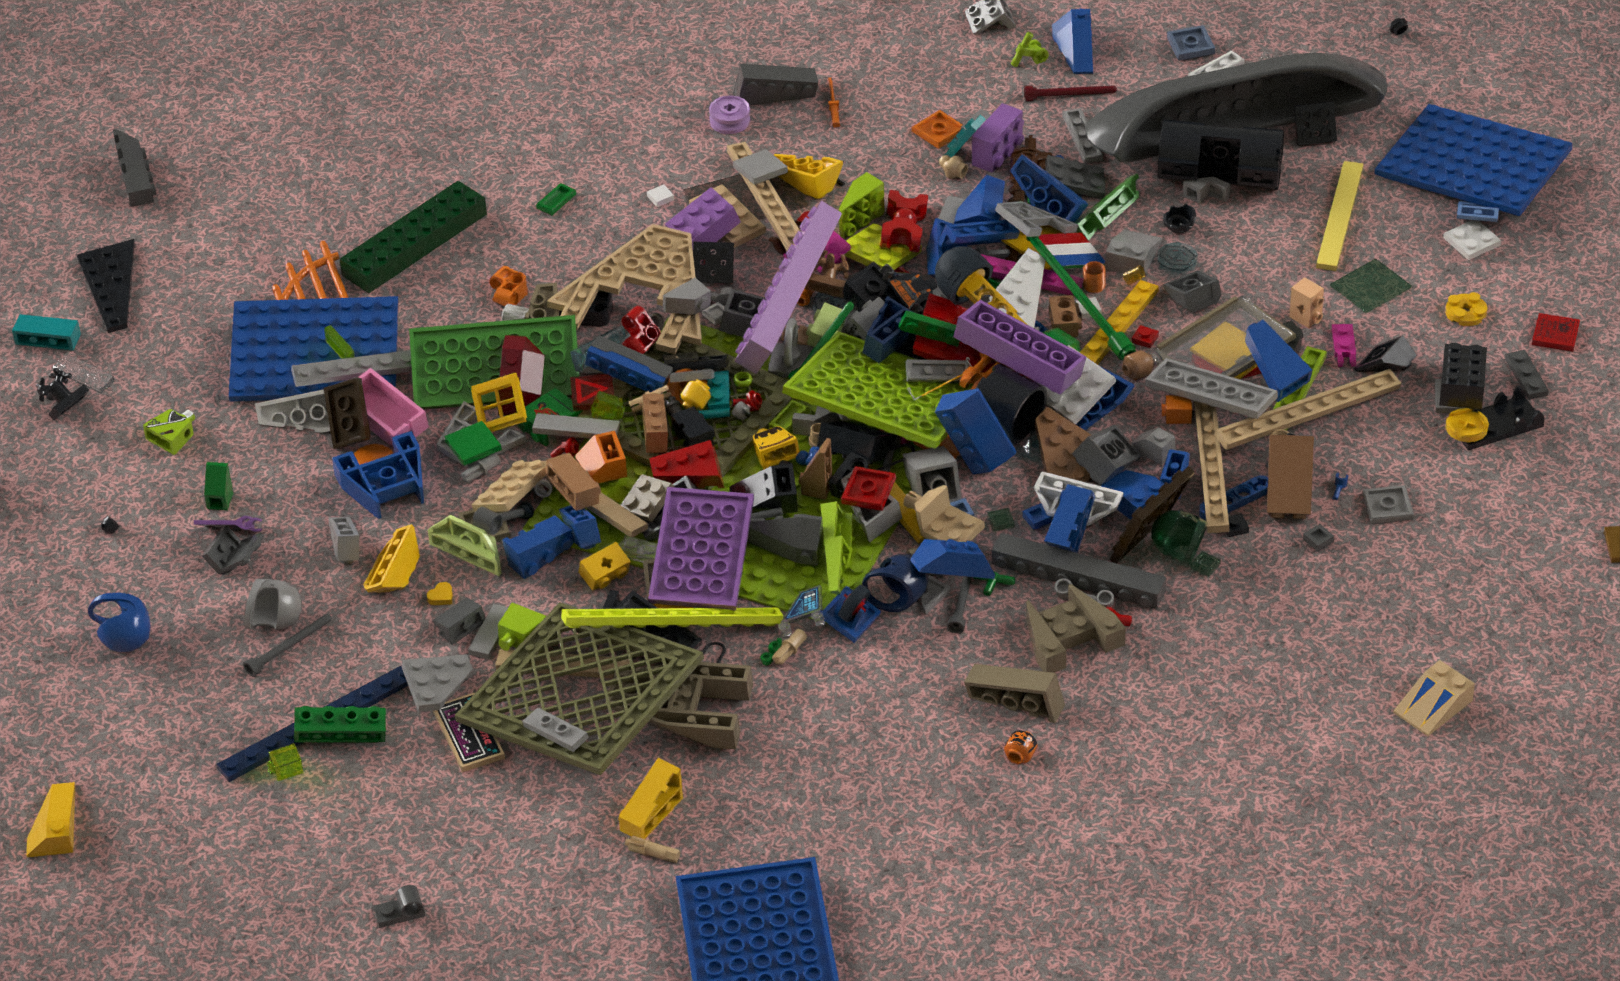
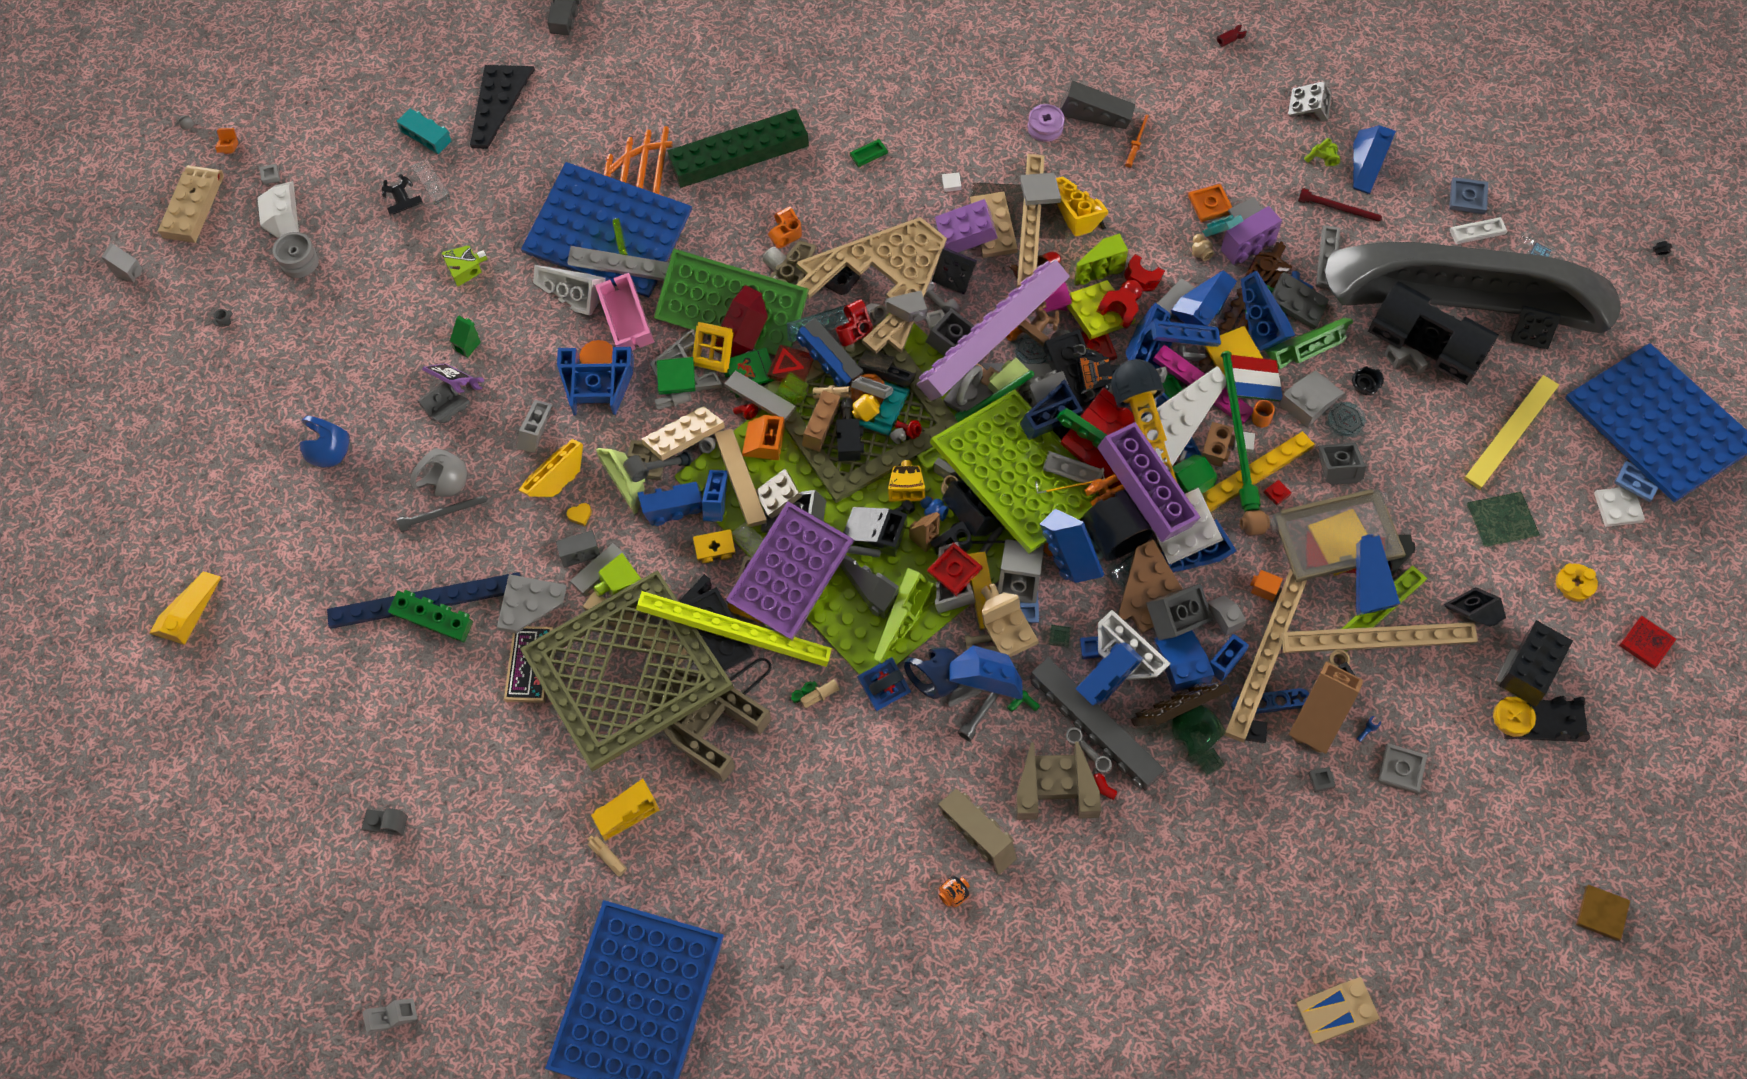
camera: 25 degrees right, 20 degrees up
black hinge [101,515,120,534] -> none
clear neon green brick [267,744,304,781] -> none
dark brown plate [324,377,371,449] -> none
light grey plate [523,708,589,752] -> none
medium nougat brick [546,453,601,511] -> none
red wedge [649,440,725,488] -> none
lime piece [733,372,753,388] -> none
flag [778,585,825,638] -> none
light grey wing [995,201,1078,237] -> none
clear yellow hinge [1123,265,1146,285] -> none
light grey plate [1145,358,1278,419] -> none
light nougat brick [1290,277,1324,328] -> none
dark pink hinge [1331,324,1356,367] -> none
dark grey plate [1505,350,1549,400] -> none

